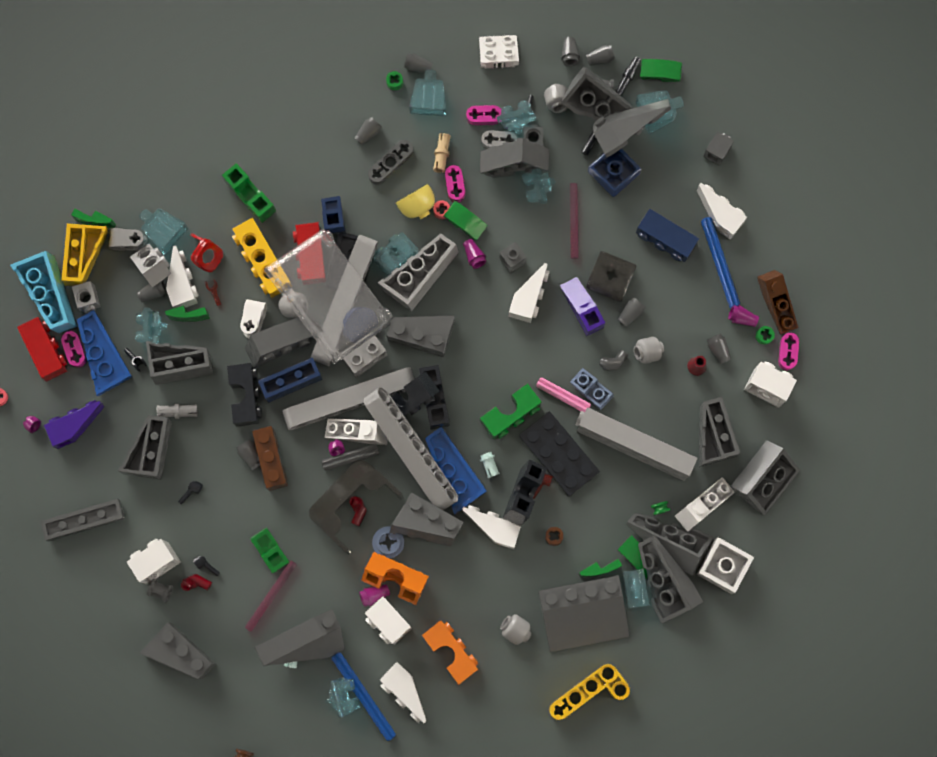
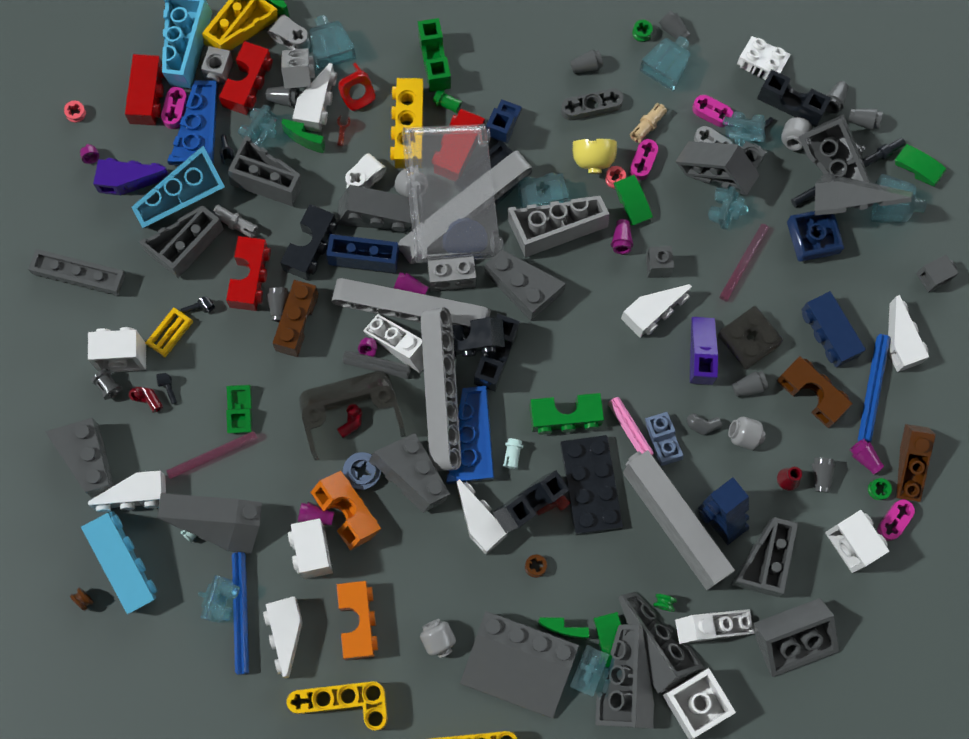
camera: 25 degrees right, 5 degrees down
none -> medium azure wedge [81,511,158,614]
none -> white slope [88,471,166,512]
none -> medium azure wedge [131,146,225,228]
none -> yellow tile [145,307,193,358]
none -> red arch [219,41,273,115]
none -> red arch [226,236,271,311]
none -> yellow beam [286,682,388,731]
none -> magenta cone [393,272,429,295]
none -> green pin [433,90,462,114]
none -> dark blue wedge [698,477,749,545]
none -> black arch [757,69,831,127]
none -> reddish brown arch [777,356,853,428]

